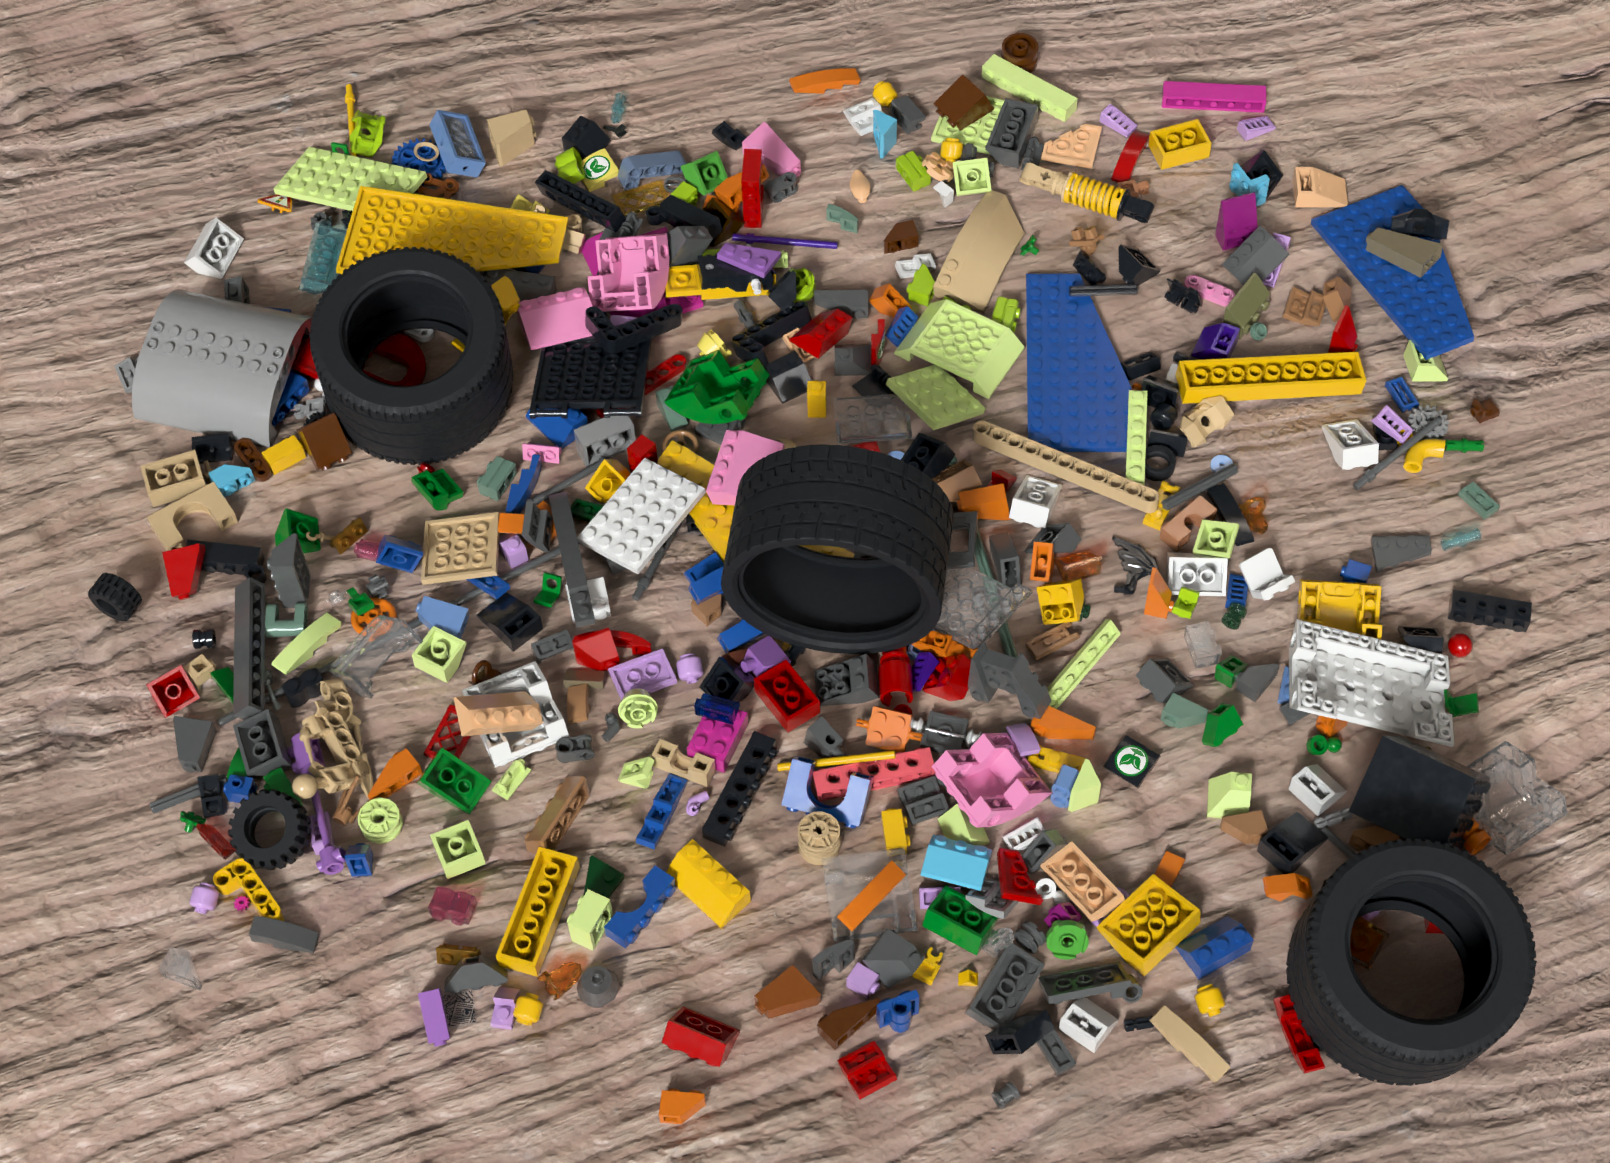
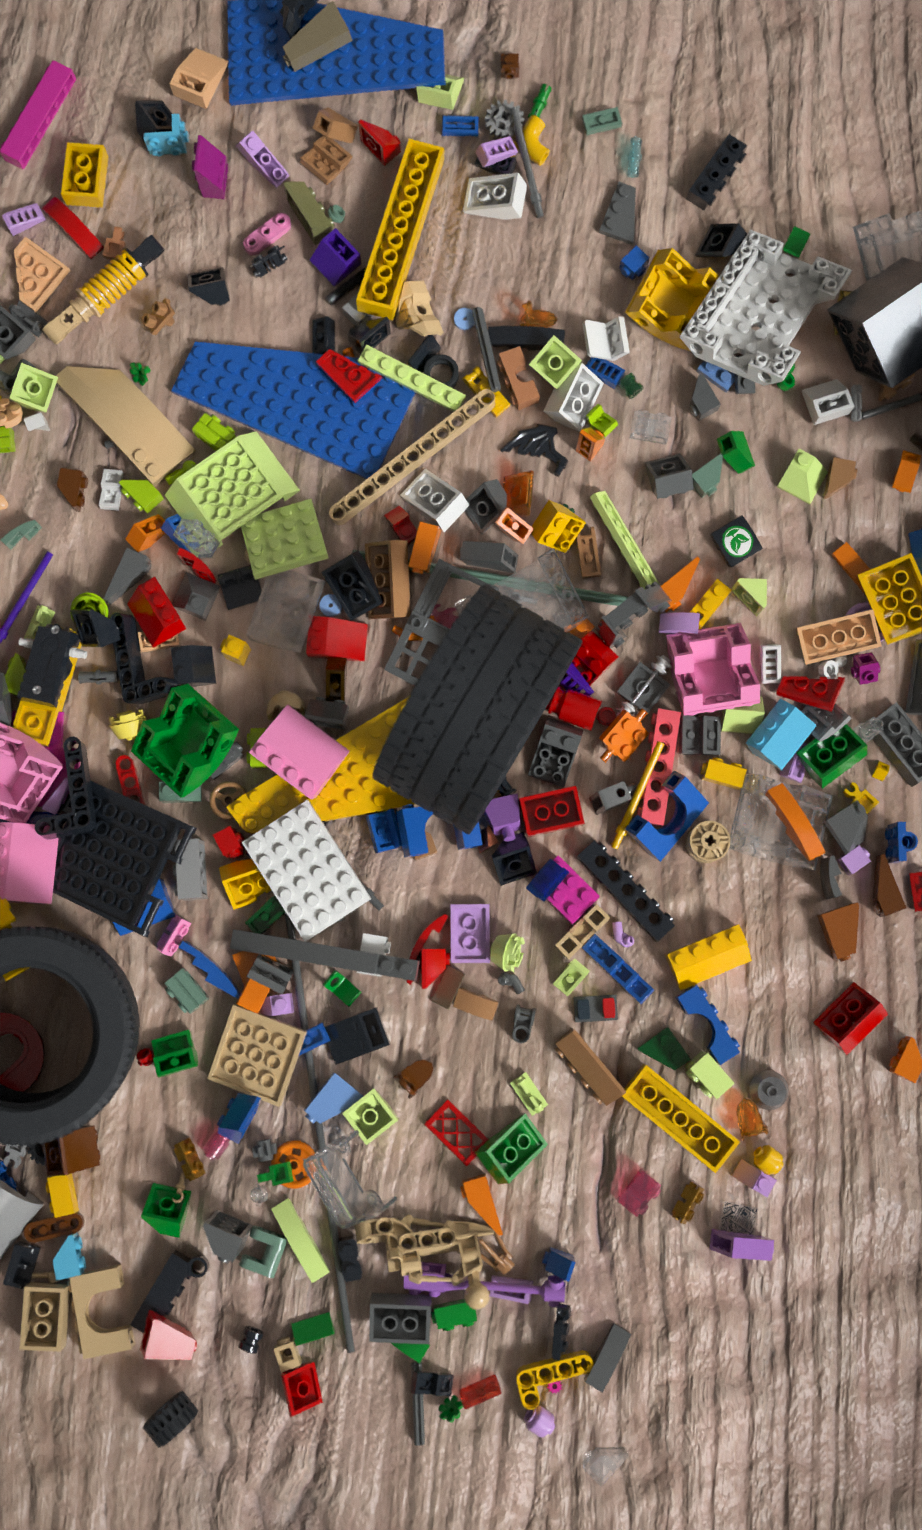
camera: 70 degrees left, 25 degrees up
dark grey slope [173,716,216,773] -> none
blue brick [223,775,257,803] -> none
black tyre [228,789,312,870] -> none
dark grey brick [233,577,265,720] -> none
light grey hinge [264,670,281,710] -> none
yellowish green wheel [358,798,403,844] -> none
yellowish green brick [430,820,485,879] -> none
dark grey slope [444,955,508,994] -> none
light nougat slope [454,691,543,736] -> none
white slope [462,661,569,767] -> none
dark grey bar [526,457,604,505] -> none
dark grey hinge [531,629,573,664] -> none
lavender head [676,654,704,684] -> none
medium lavender wing [717,243,781,278] -> none
dark grey wheel [1014,921,1046,954] -> none
dark grey slope [1021,829,1068,874] -> none
bright green plate [1046,920,1089,960] -> none
medium blue brick [1050,765,1079,808] -> none
black axle [1069,284,1138,297] -> none
black hinge [1073,251,1106,285] -> none
black head [1150,403,1178,430] -> none
green slope [1215,655,1248,688] -> none
dark grey slope [1222,225,1290,285] -> none
lavender slope [1237,116,1276,141] -> none
black slope [1257,812,1329,874] -> none
red piece [1448,633,1473,658] -> none
none -> clear brick [173,519,220,558]
none -> red wing [316,349,382,403]
none -> black hinge [552,1303,571,1361]
none -> piece [574,995,618,1023]

